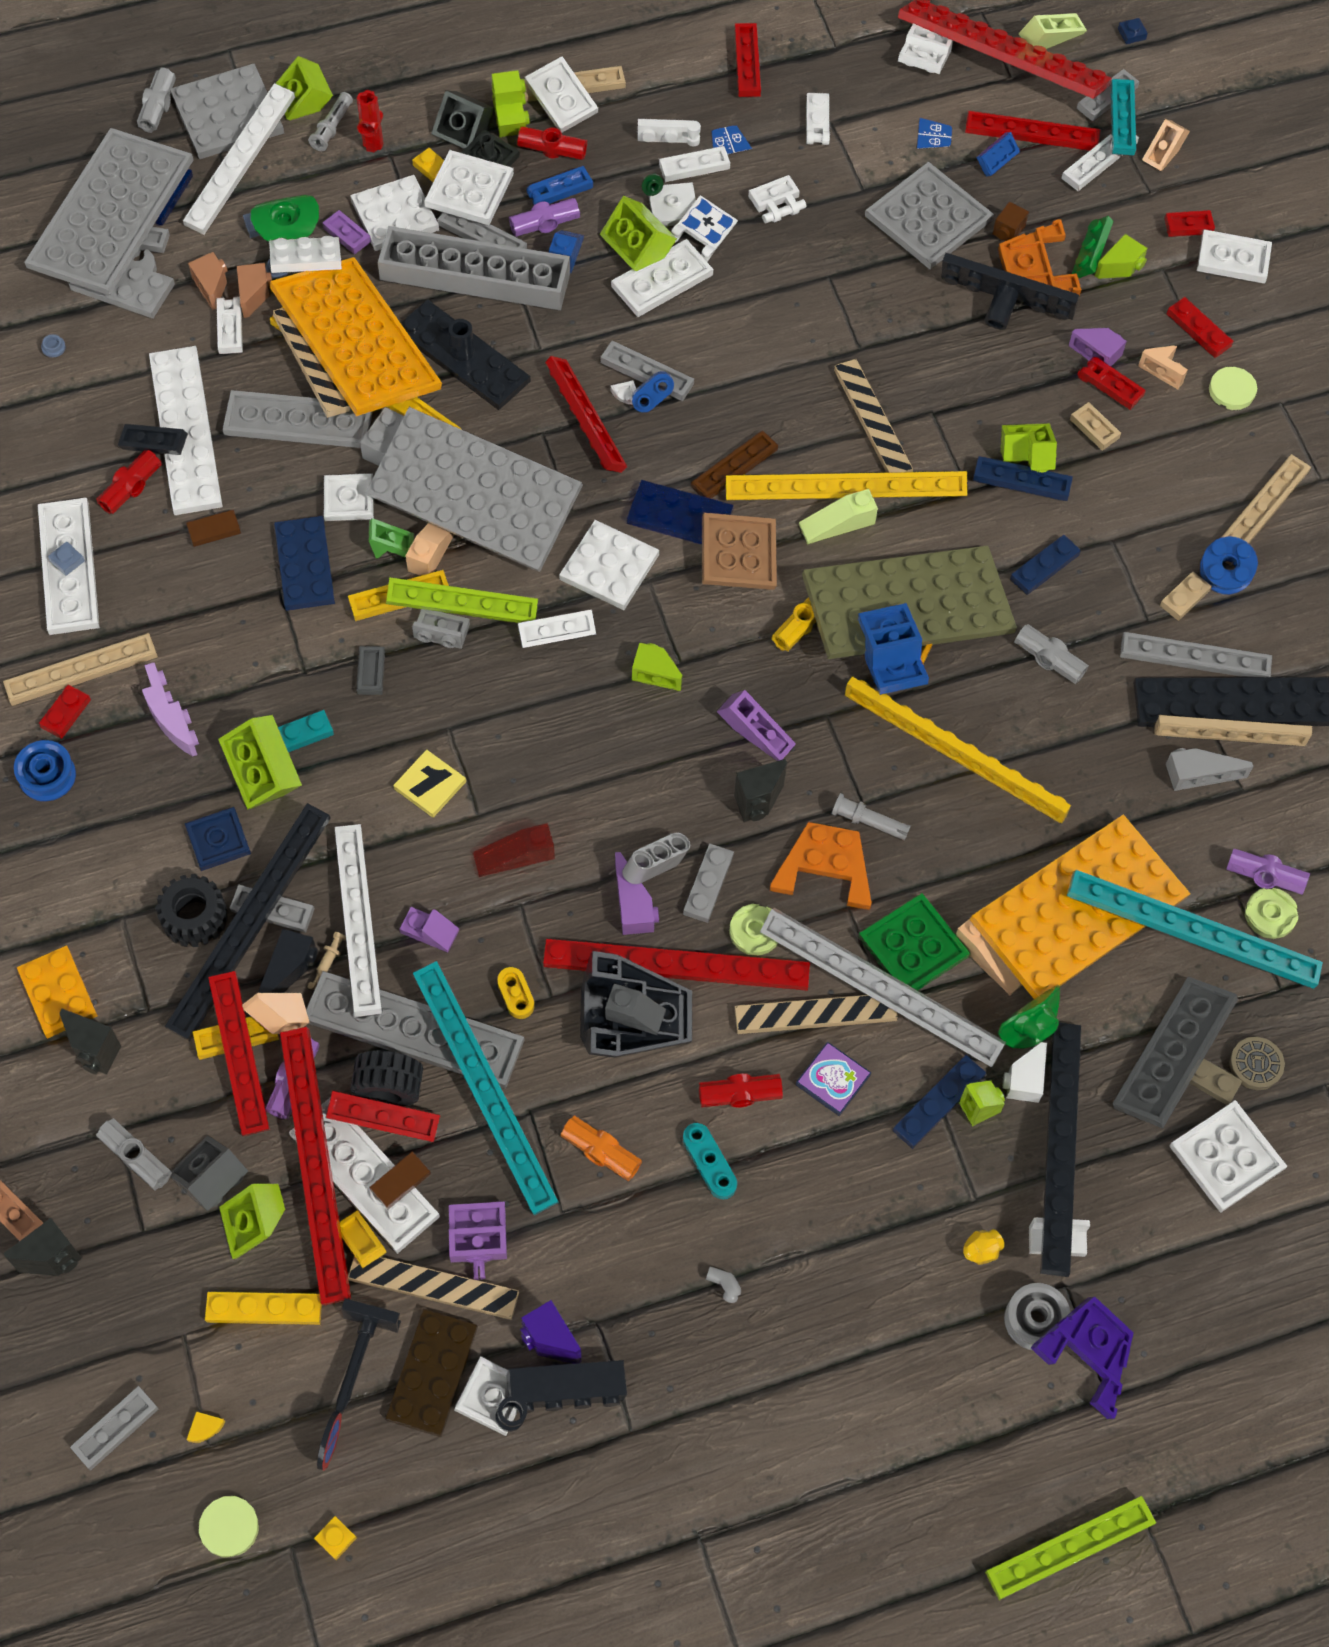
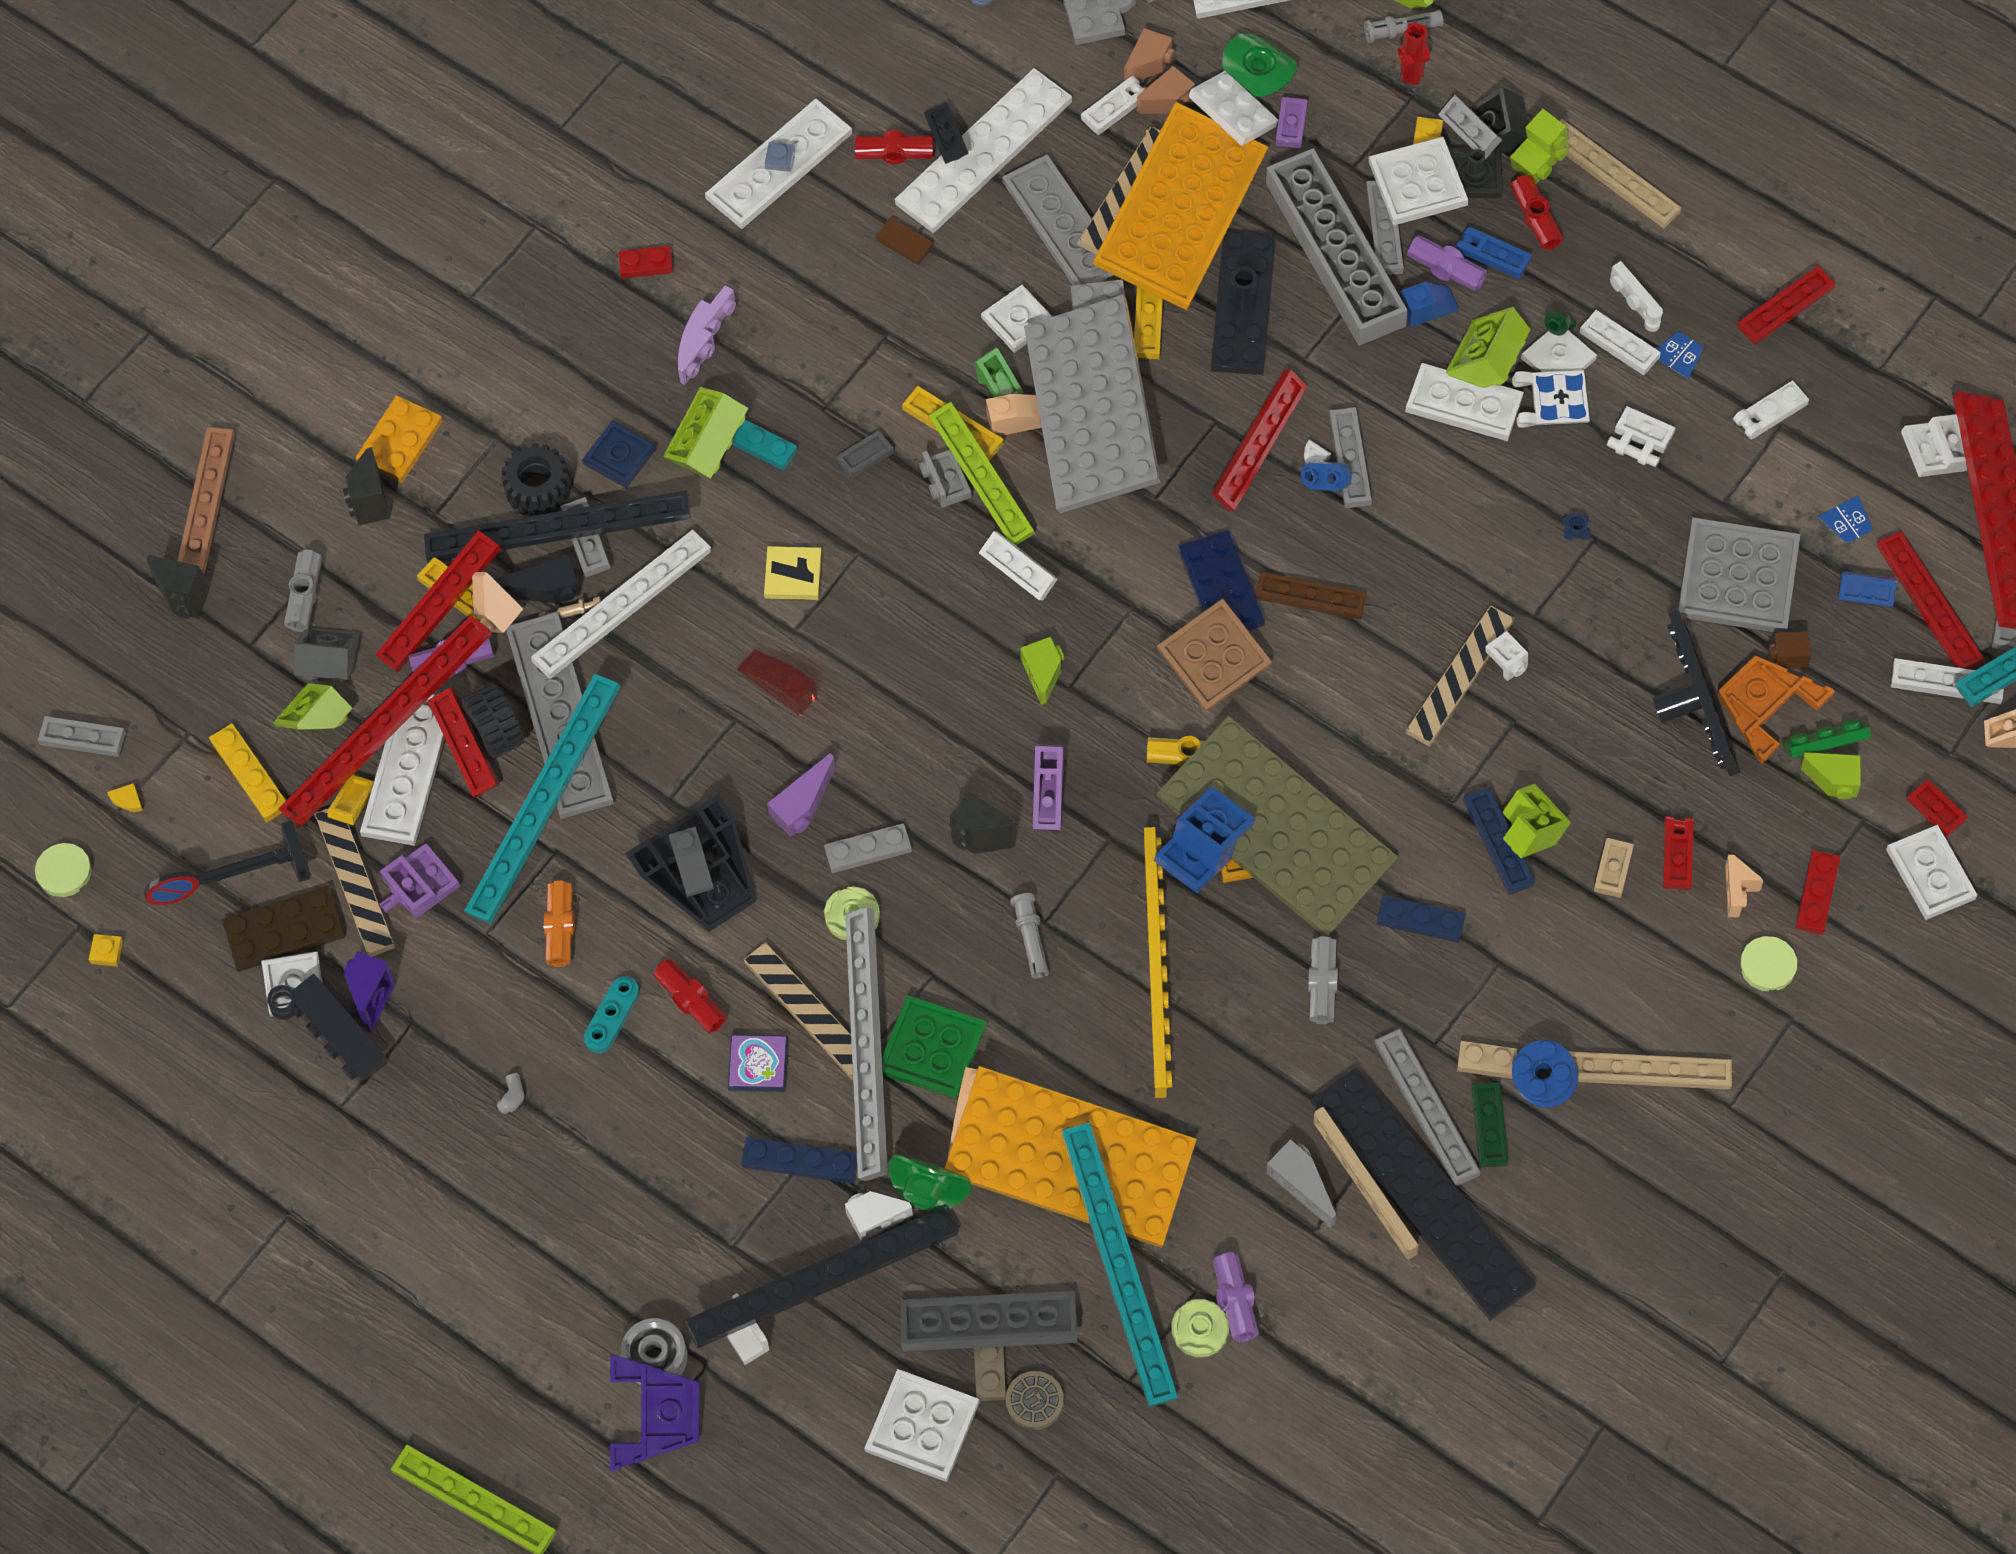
camera: 60 degrees right, 0 degrees up
tan tile [3,633,158,706] -> none
blue wheel [14,740,76,801] -> none
dark blue plate [274,516,335,611] -> none
white plate [350,175,439,251] -> none
reddish brown tile [369,1151,431,1210] -> none
medium lavender slope [400,907,459,953] -> none
yellow plate [497,967,534,1019] -> none
white plate [525,57,598,133] -> none
red plate [543,939,810,991] -> none
white plate [559,520,659,610] -> none
light grey beam [622,833,691,884] -> none
yellow plate [725,471,967,501] -> none
orange wing [770,822,872,910] -> none
yellowish green slope [799,489,878,544] -> none
lime slope [959,1081,1005,1126] -> none
yellow rock [963,1229,1004,1265] -> none
medium lavender slope [1069,328,1127,366] -> none
none -> light grey plate [1438,95,1502,159]
none -> dark green tile [1471,1082,1508,1168]
none -> white bracket [1486,631,1528,681]
none -> dark blue plate [1562,514,1590,540]

